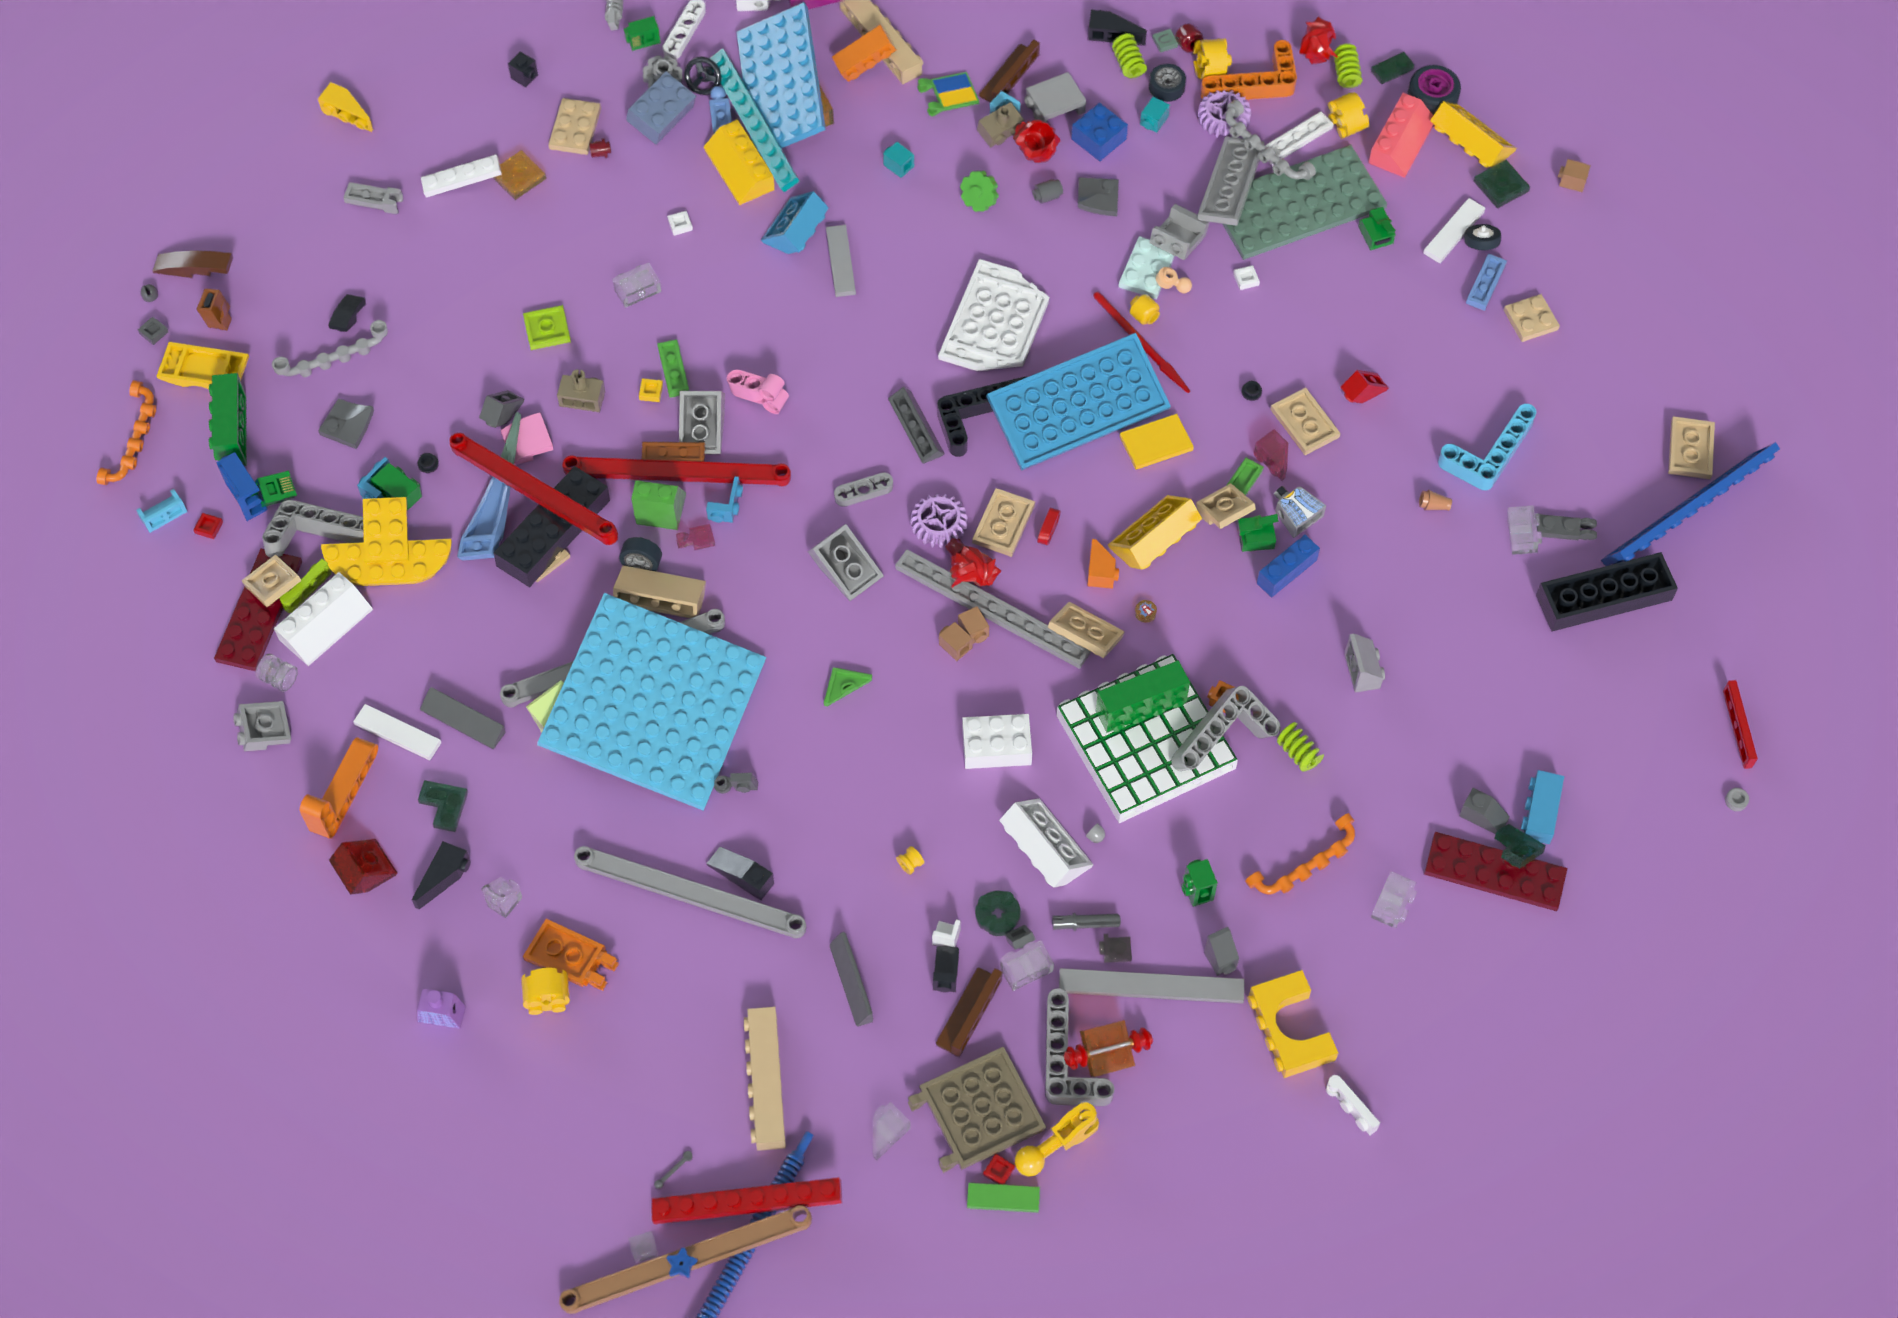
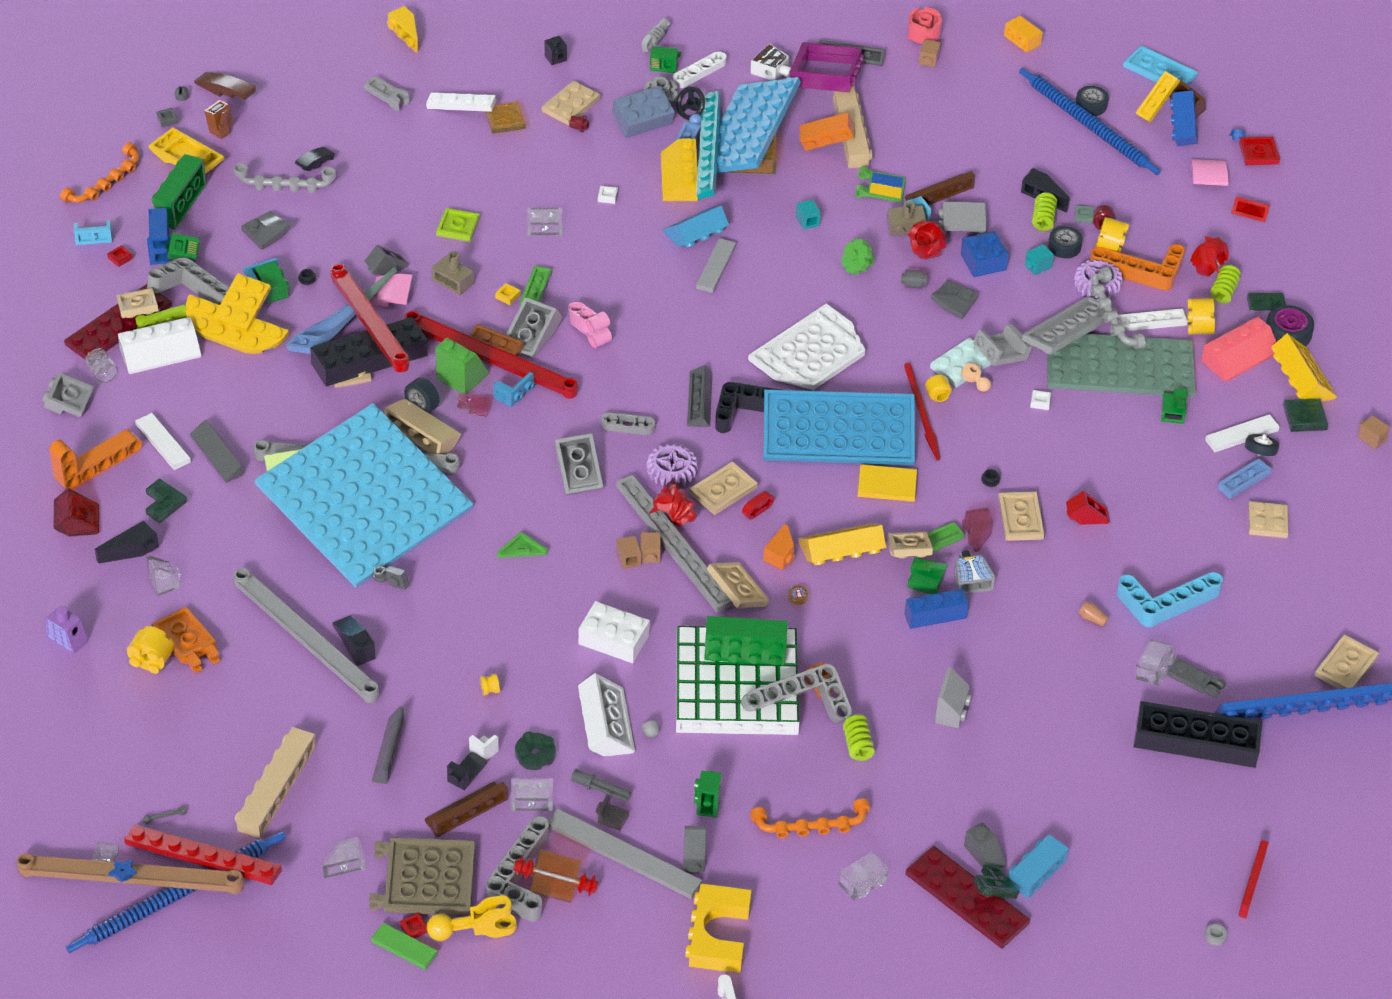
camera: 25 degrees right, 15 degrees down
dark grey plate [1005,925,1035,950] -> none

